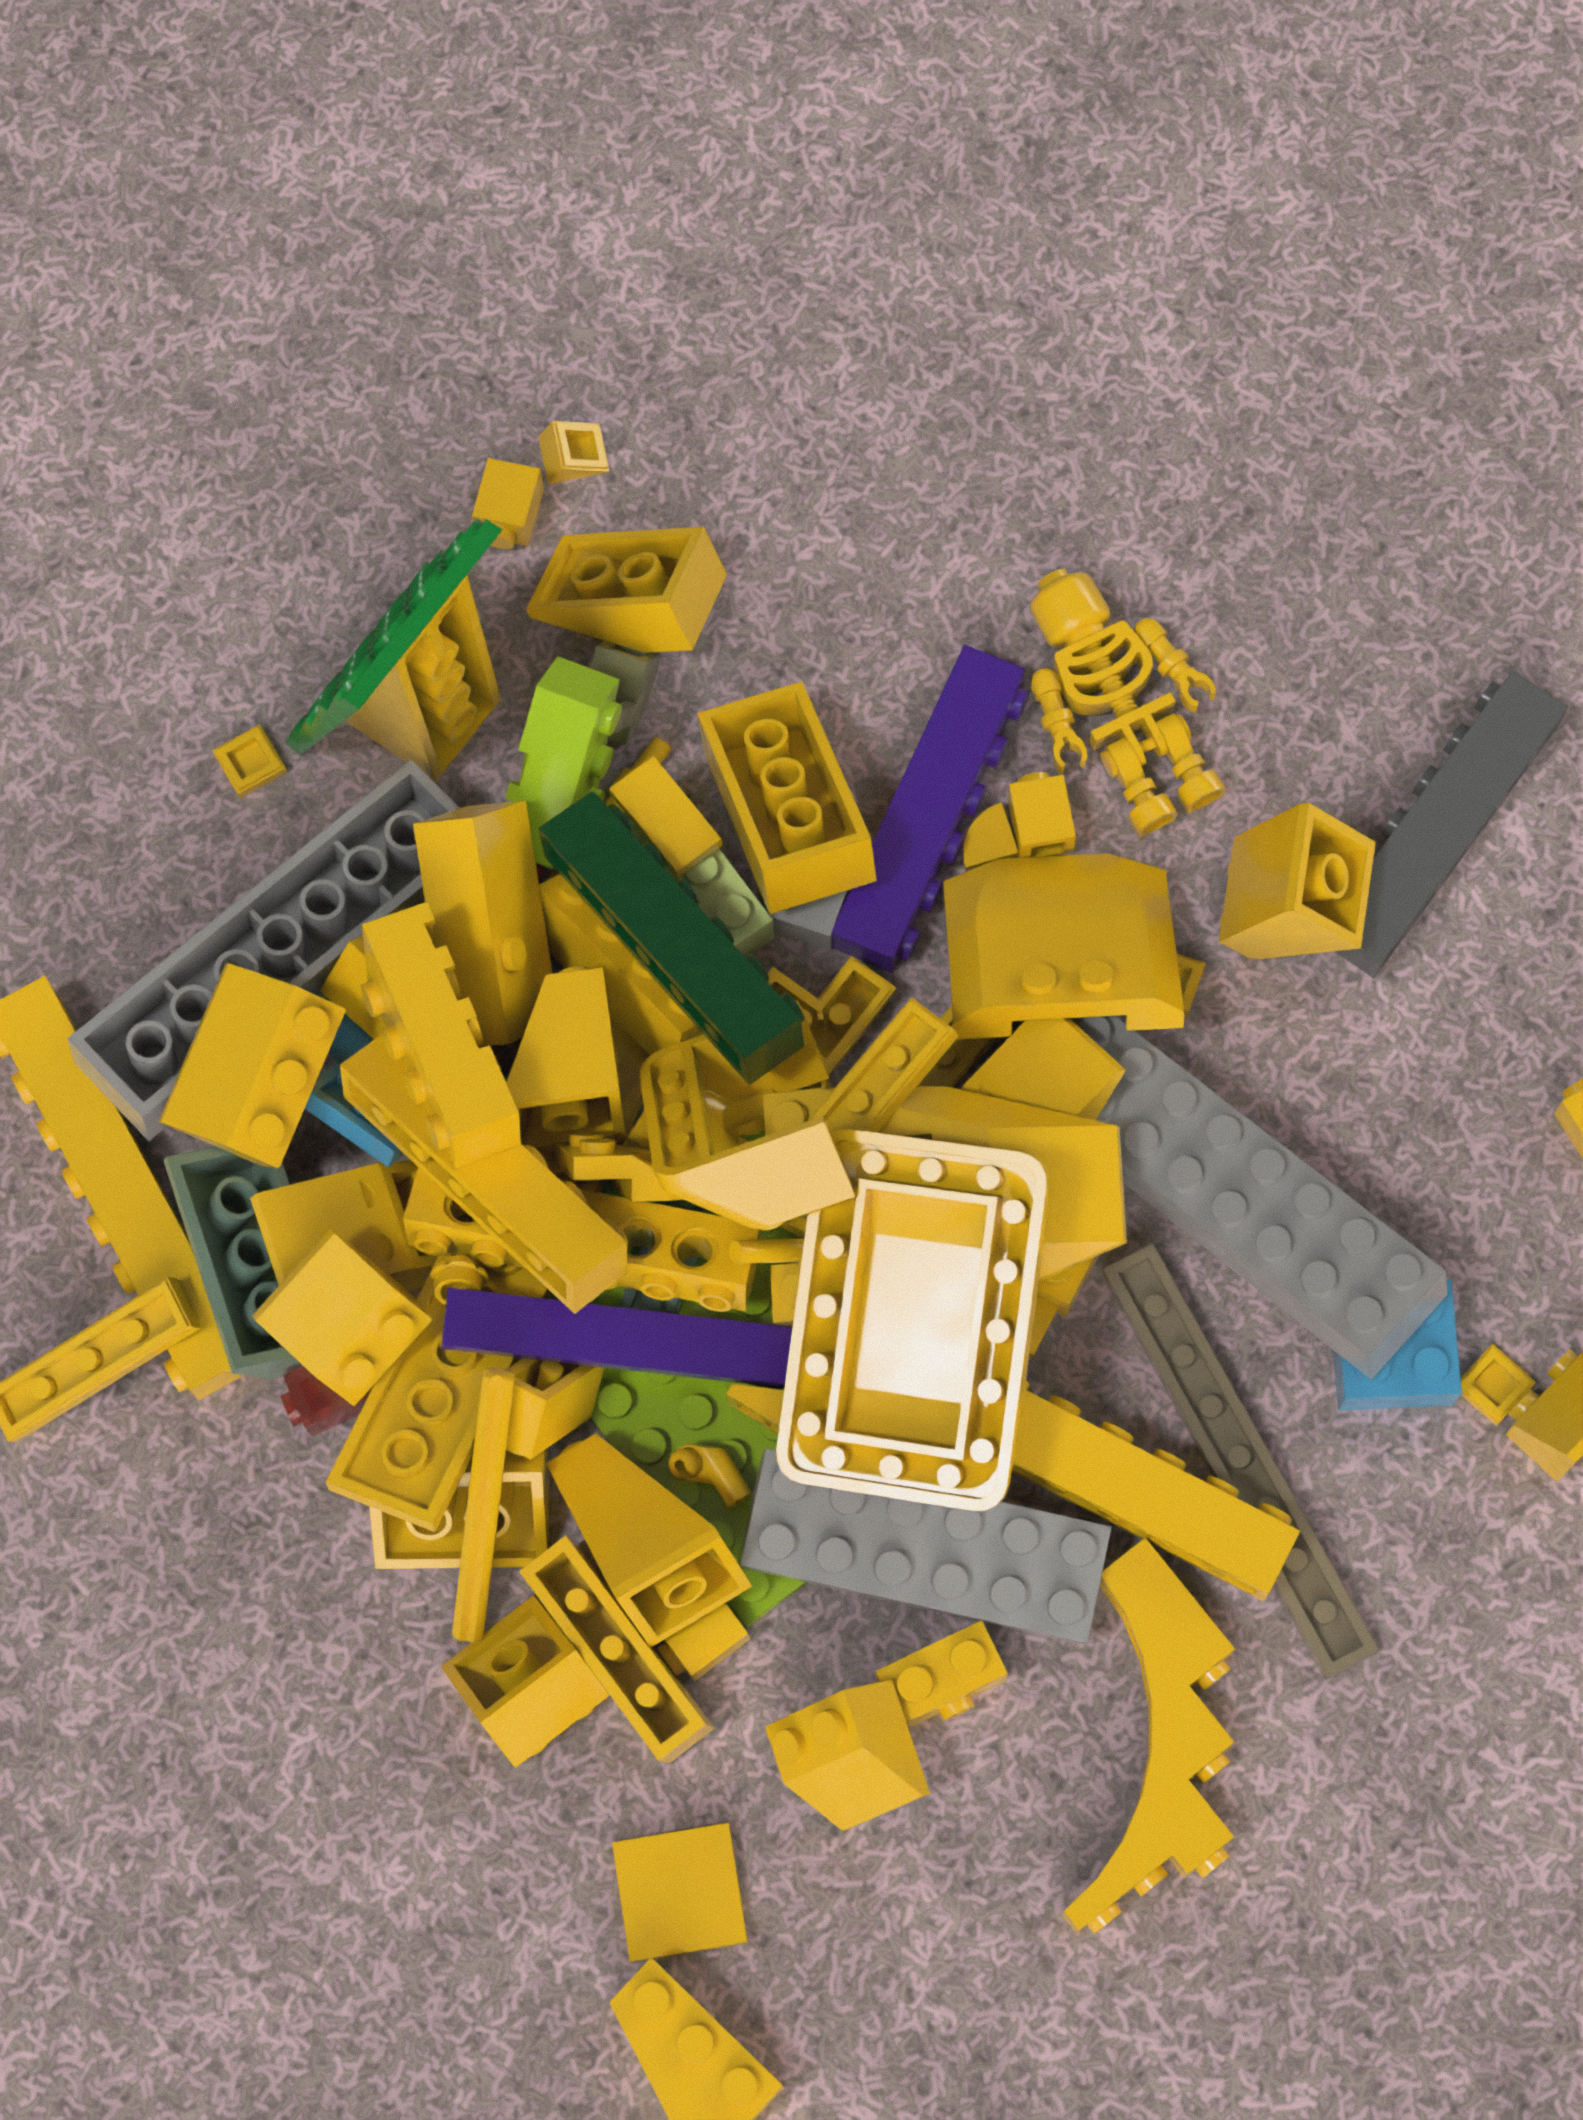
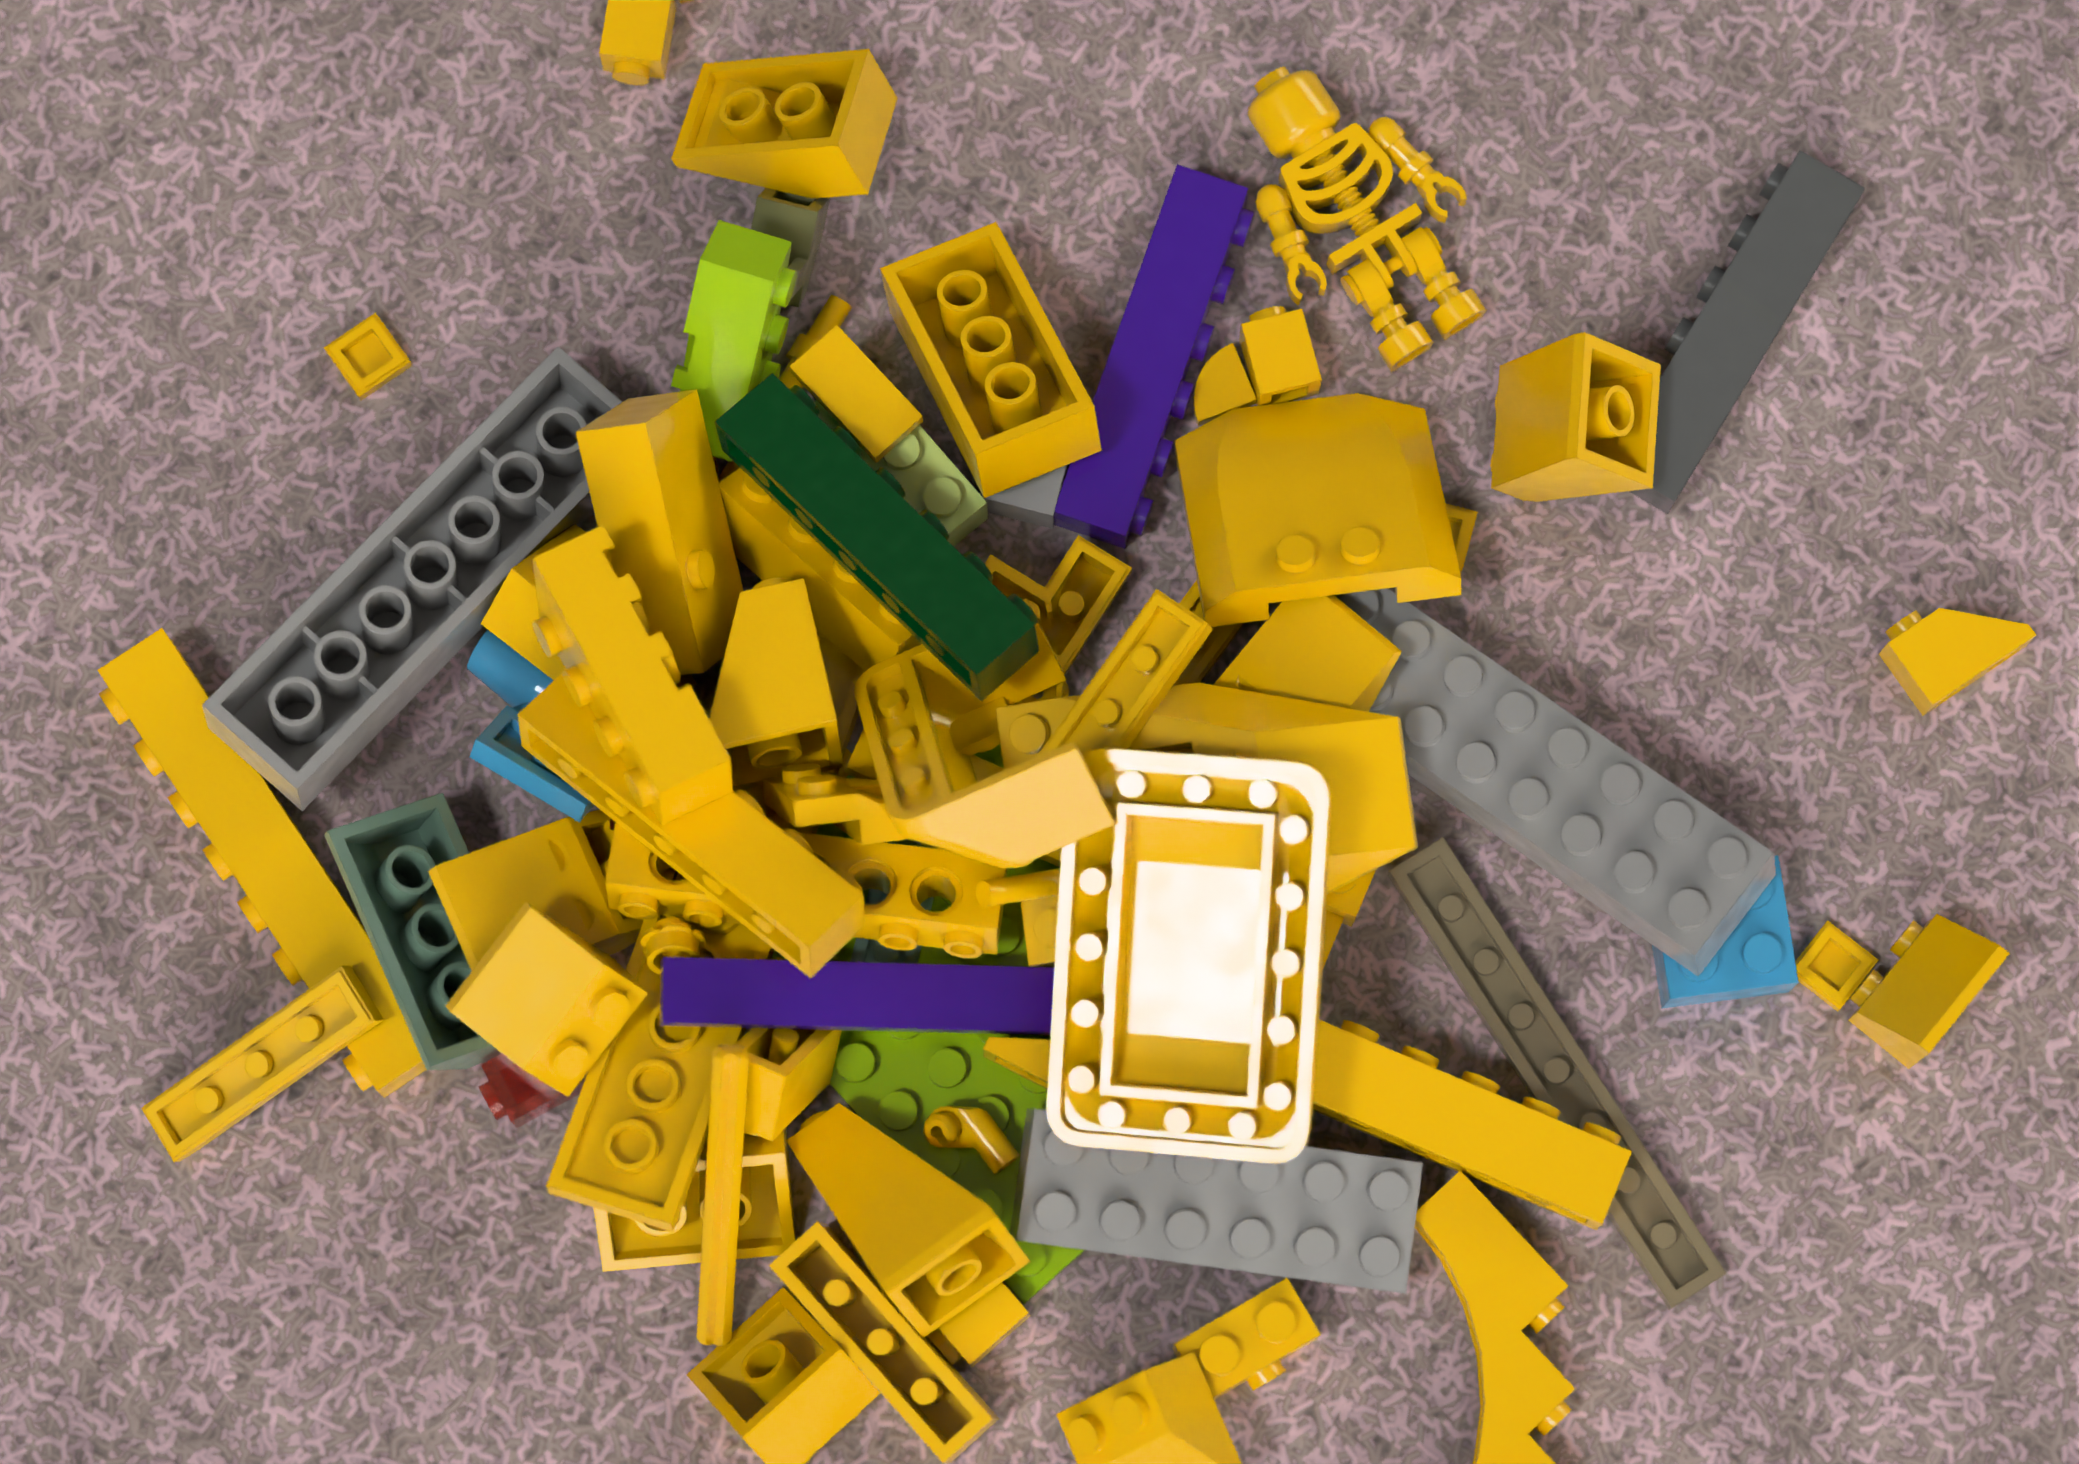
camera: 10 degrees left, 5 degrees up
yellow slope [158,963,346,1168] -> none
piece [286,518,502,783] -> none

